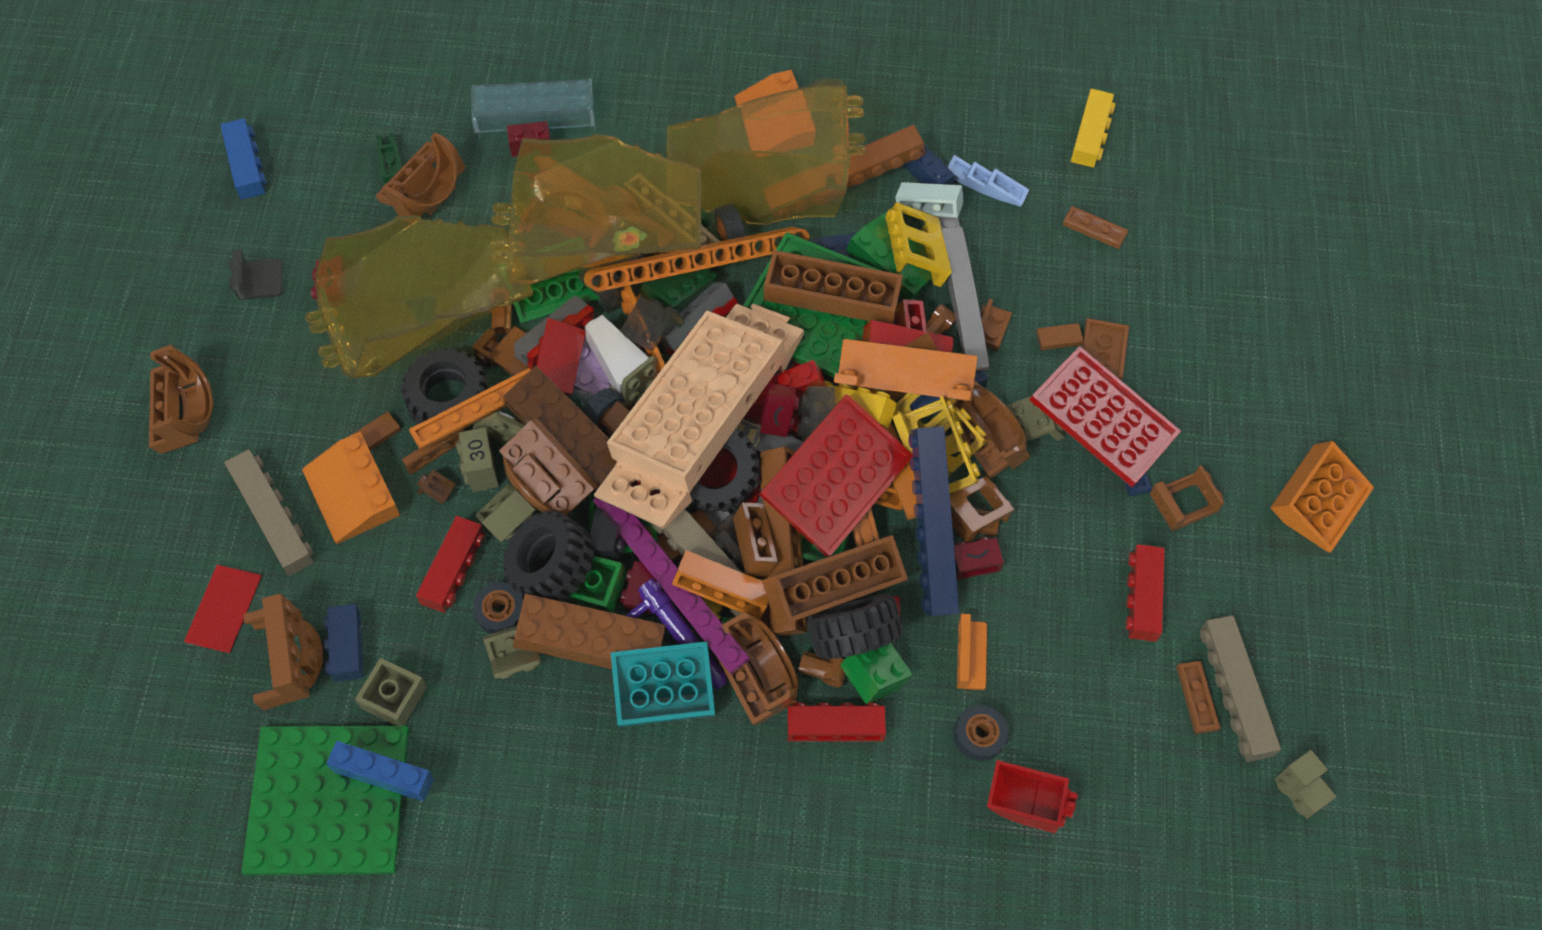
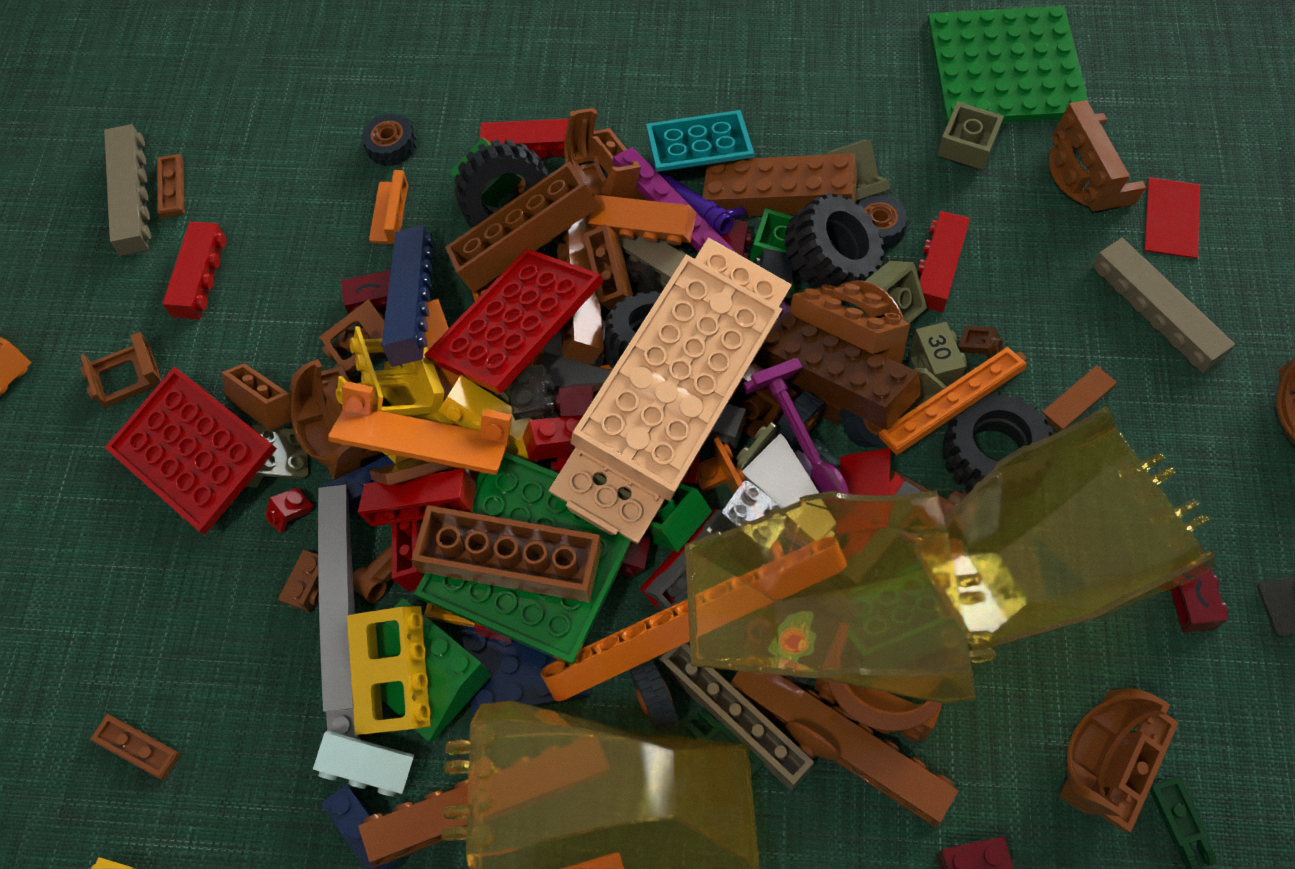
camera: 175 degrees left, 0 degrees up
orange slope [302,432,400,545] -> none
dark blue brick [324,604,364,682] -> none
blue brick [326,741,434,802] -> none
light blue slope [947,155,1029,206] -> none
red piece [987,760,1078,833] -> none
dark orange tile [1036,323,1084,350] -> none
dark orange tile [1082,318,1129,381] -> none
olive brick [1274,750,1336,819] -> none
none -> dark orange brick [221,363,292,430]
none -> red bracket [266,488,313,533]
none -> magenta piece [742,358,850,517]

